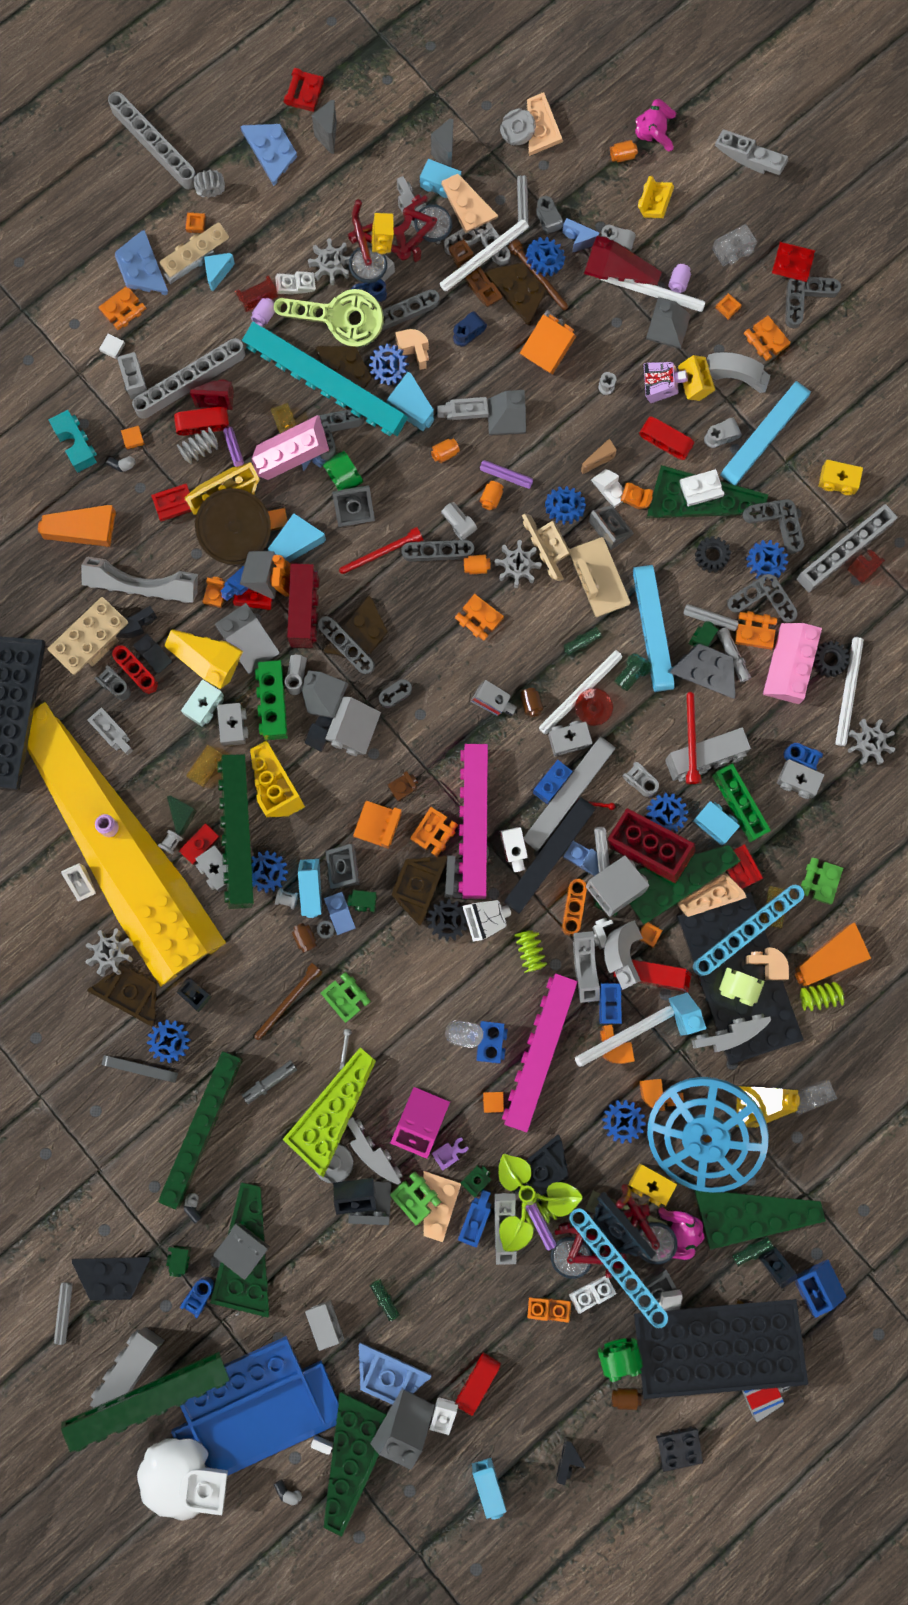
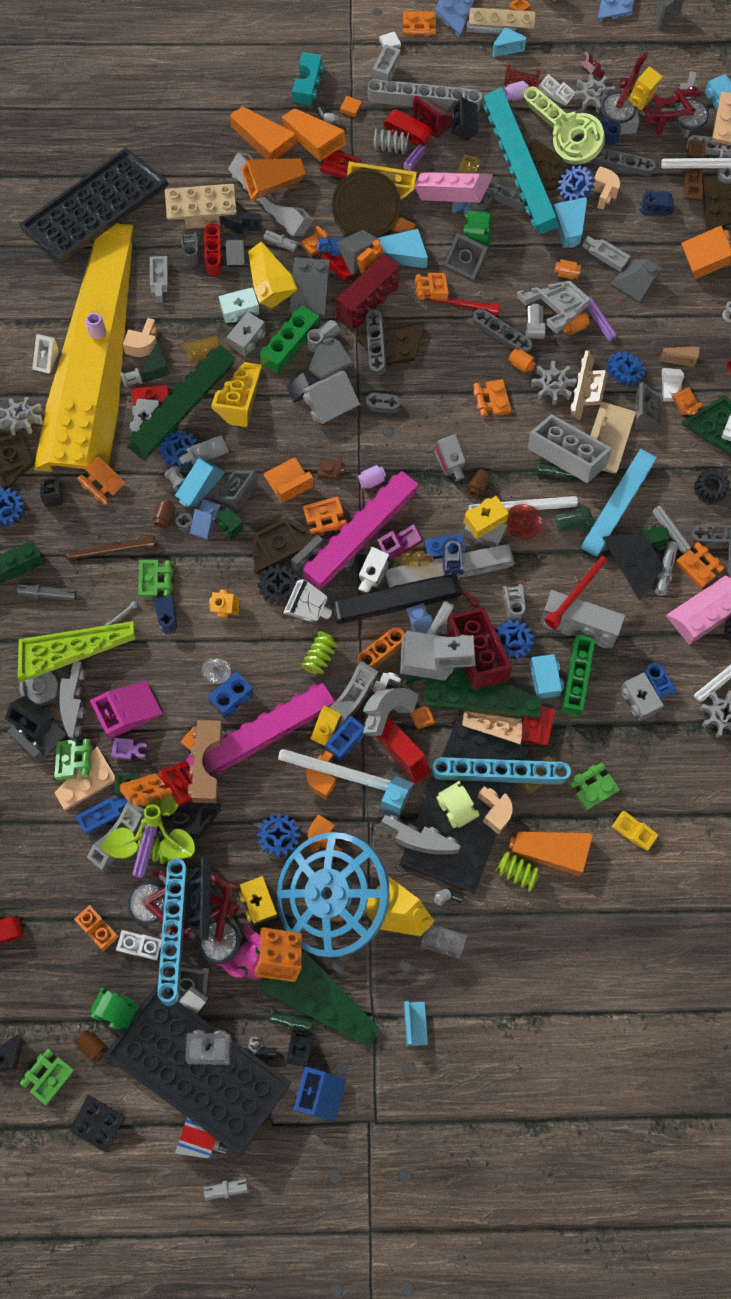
camera: 40 degrees right, 10 degrees down
none -> bright green plate [20,1049,75,1106]
none -> orange plate [77,456,126,505]
none -> orange plate [120,773,172,806]
none -> light nougat brick [123,318,158,357]
none -> dark blue piece [153,595,177,634]
none -> red plate [158,761,193,807]
none -> light grey hinge [179,435,229,465]
none -> clear brick [185,1030,232,1065]
none -> medium nougat arch [188,720,222,804]
none -> light grey pin [204,1178,249,1201]
none -> light orange brick [209,590,241,618]
none -> orange slope [241,158,306,200]
none -> arm [248,1036,276,1059]
none -> orange bracket [255,928,302,982]
none -> light grey axle [264,230,298,253]
none -> orange slope [281,108,346,161]
none -> yellow plate [311,705,341,746]
none -> lavender brick [358,465,386,489]
none -> magenta brick [377,524,424,559]
none -> clear yellow plate [394,550,434,566]
none -> medium azure panel [404,1001,428,1046]
none -> orange plate [414,273,448,300]
none -> light grey brick [434,635,476,669]
none -> arm [434,888,464,906]
none -> dark blue piece [443,538,464,576]
none -> black brick [451,97,478,141]
none -> yellow brick [464,496,509,539]
none -> light grey wing [517,281,590,333]
none -> light grey brick [527,414,612,483]
none -> dark red plate [579,52,605,79]
none -> yellow slope [612,811,658,851]

